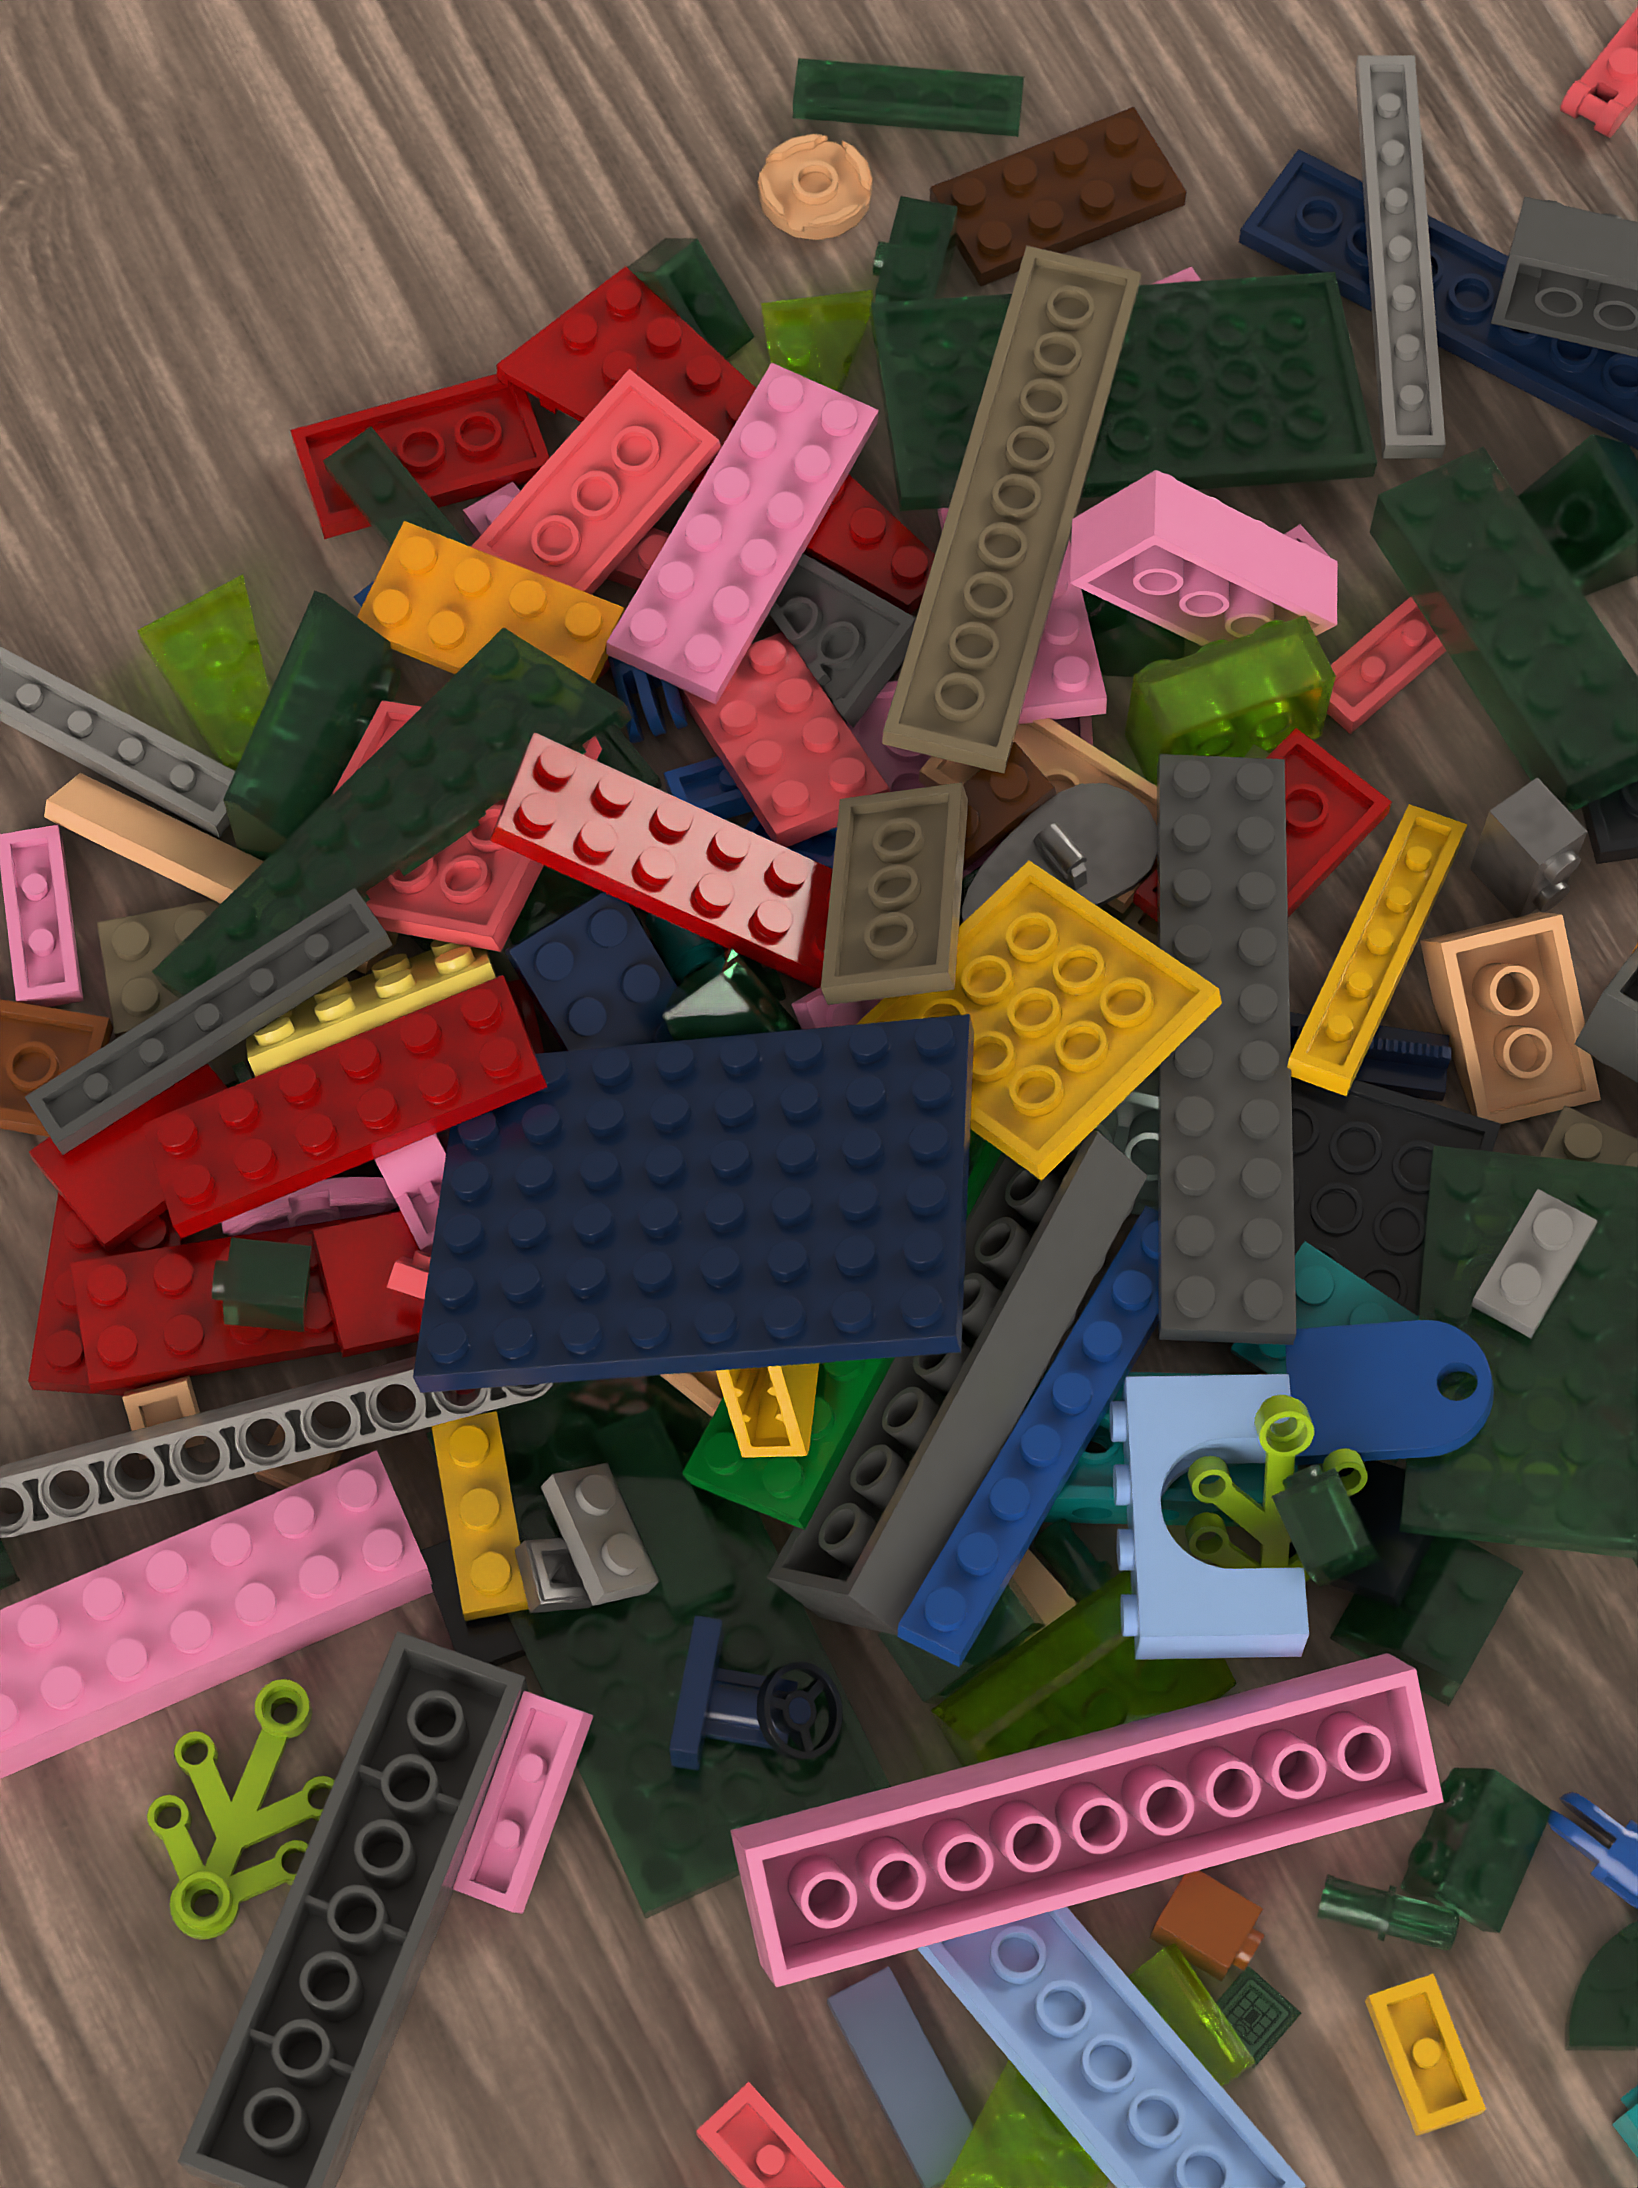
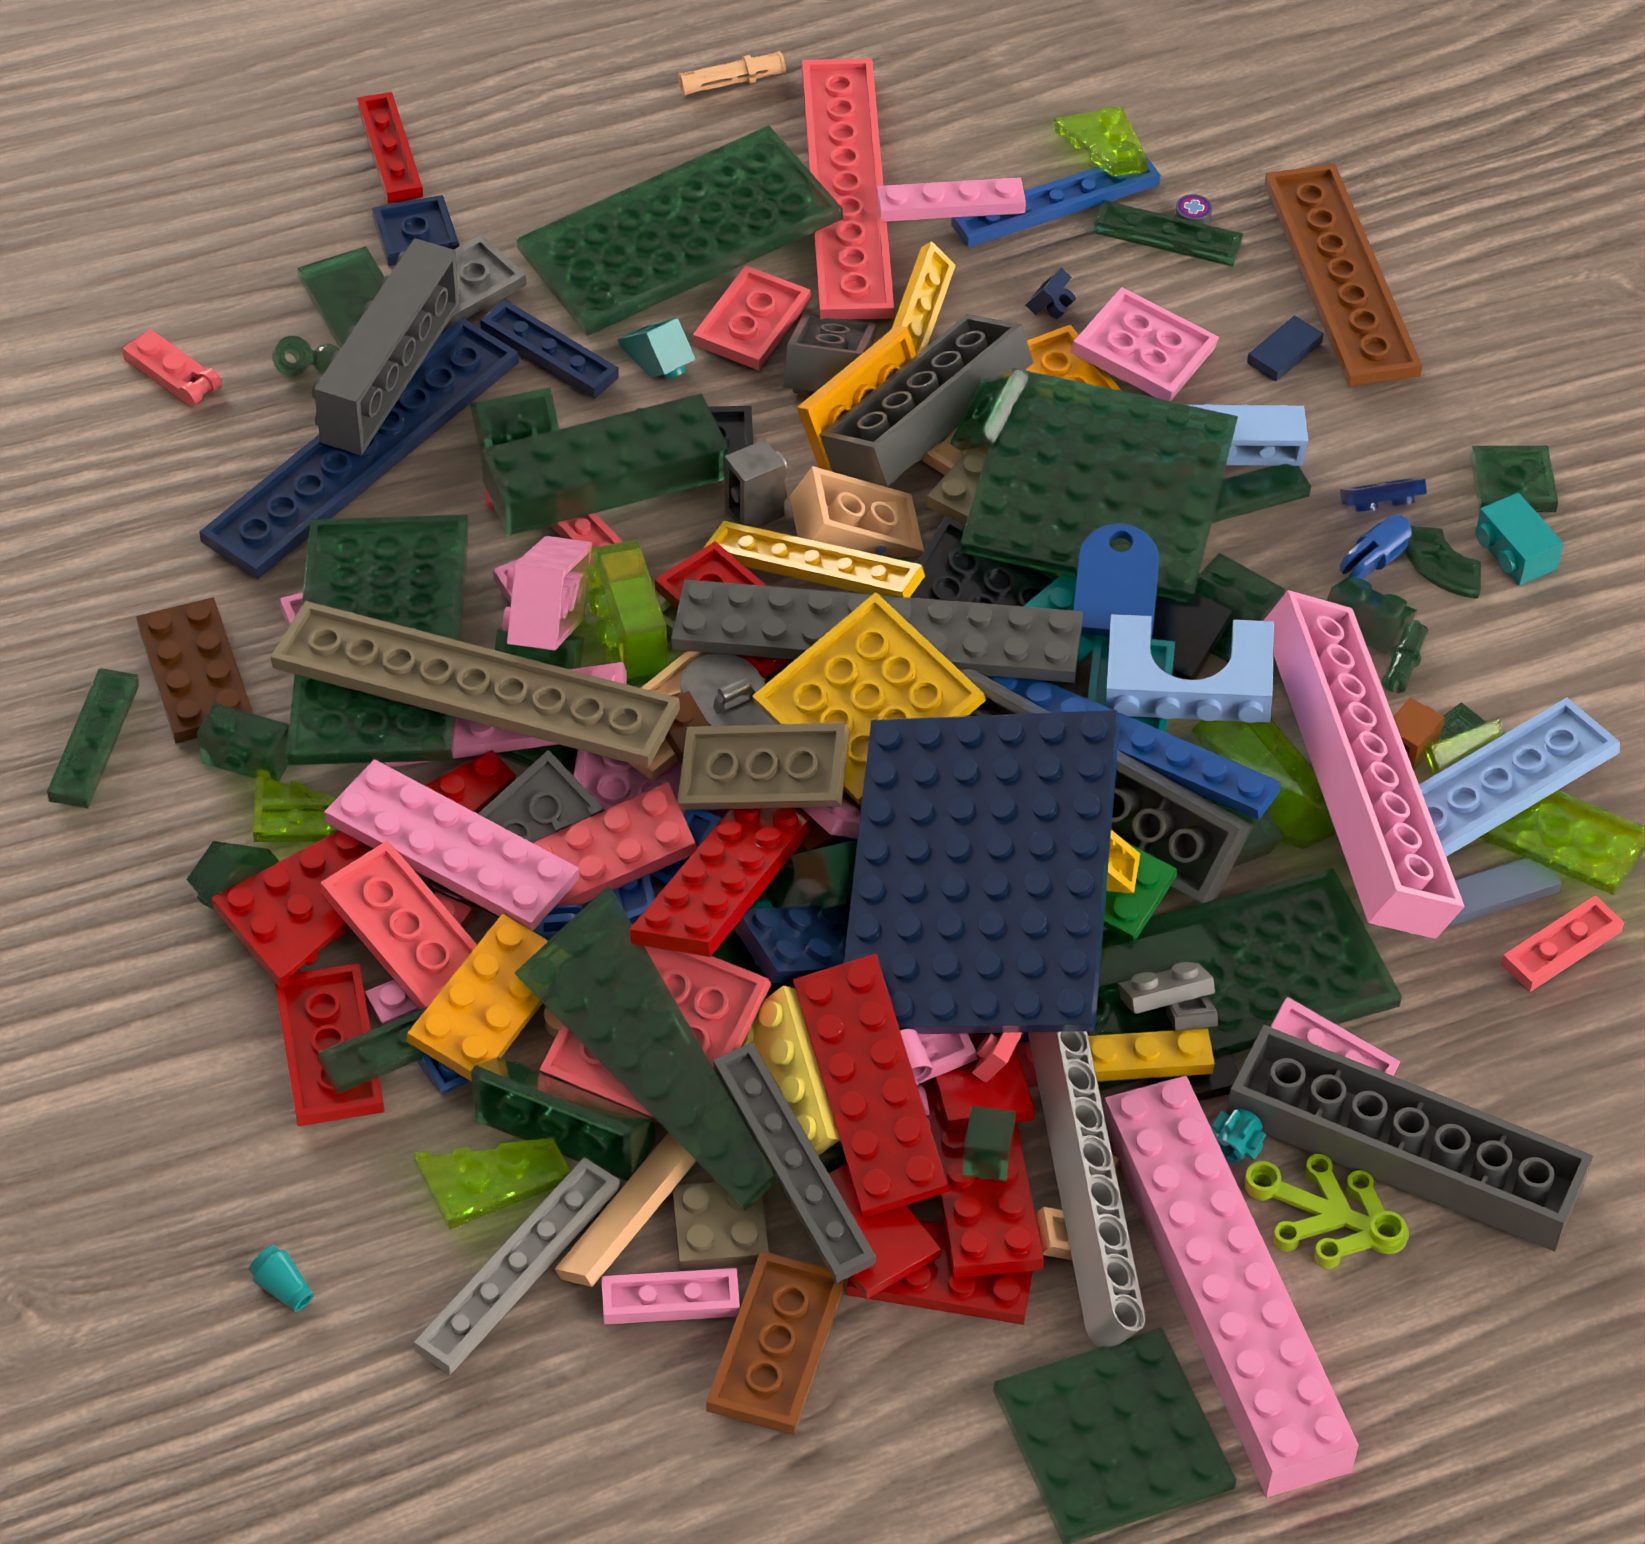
camera: 85 degrees left, 15 degrees down
dark blue piece [669,1615,843,1770] -> none
light nougat tile [758,134,872,240] -> none
lime plant [1185,1395,1368,1582] -> none
clear green slope [1271,1465,1382,1587] -> none
light grey plate [1355,55,1445,458] -> none
yellow plate [1365,1973,1486,2136] -> none
light grey plate [1472,1189,1598,1338] -> none
none -> teal cone [249,1245,315,1312]
none -> teal gear [1211,1109,1266,1163]

